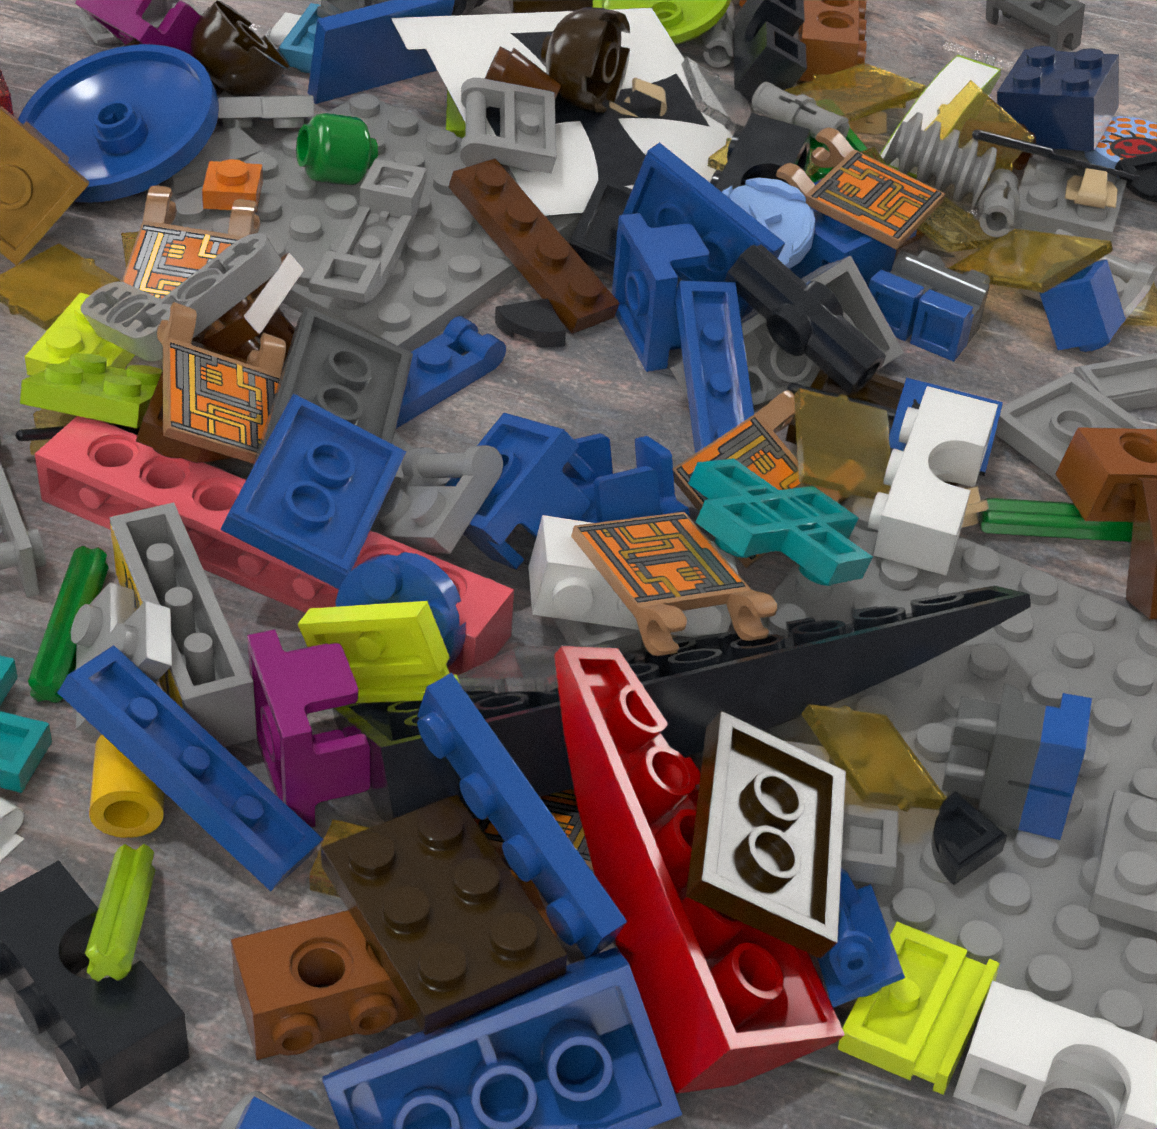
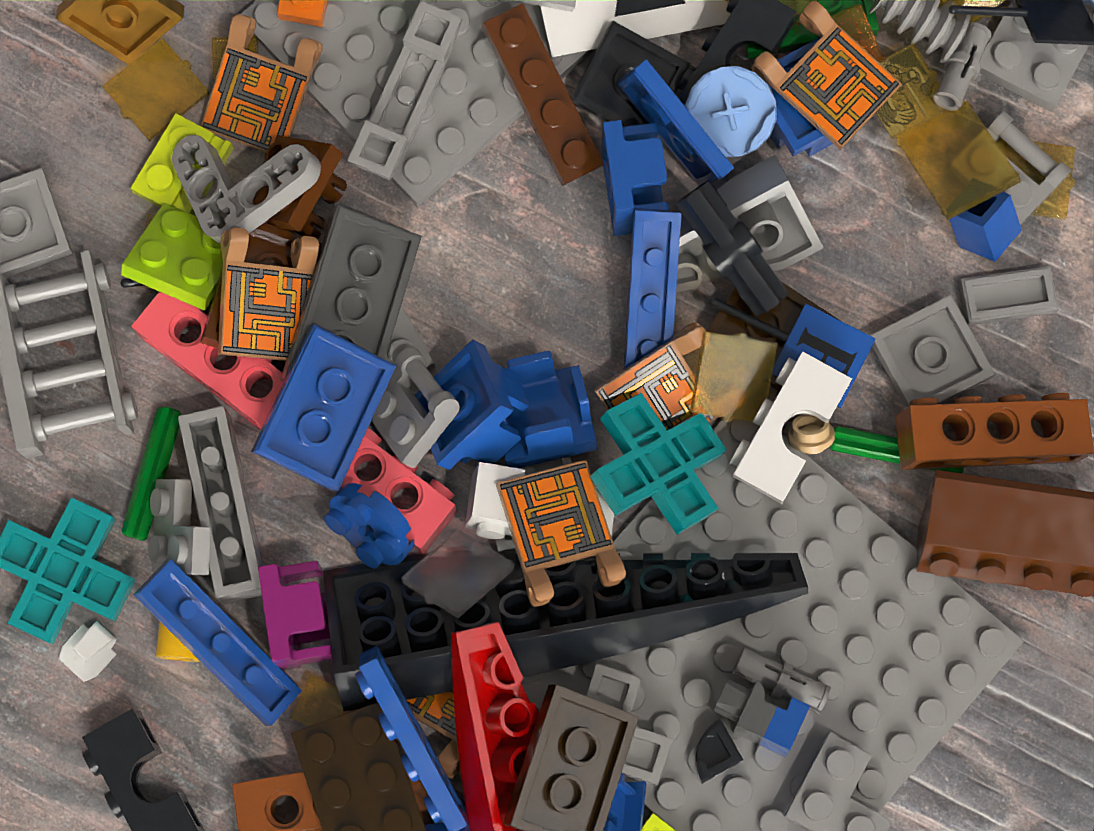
camera: 15 degrees right, 35 degrees up
lime axle [85,843,156,982] -> none
neon yellow plate [298,601,460,703] -> none
blue plate [396,316,506,429] -> none
black tile [495,298,566,348] -> none
clear yellow piece [801,704,947,812] -> none
blue hips [869,250,990,362] -> none
tan piece [1065,168,1118,209] -> none

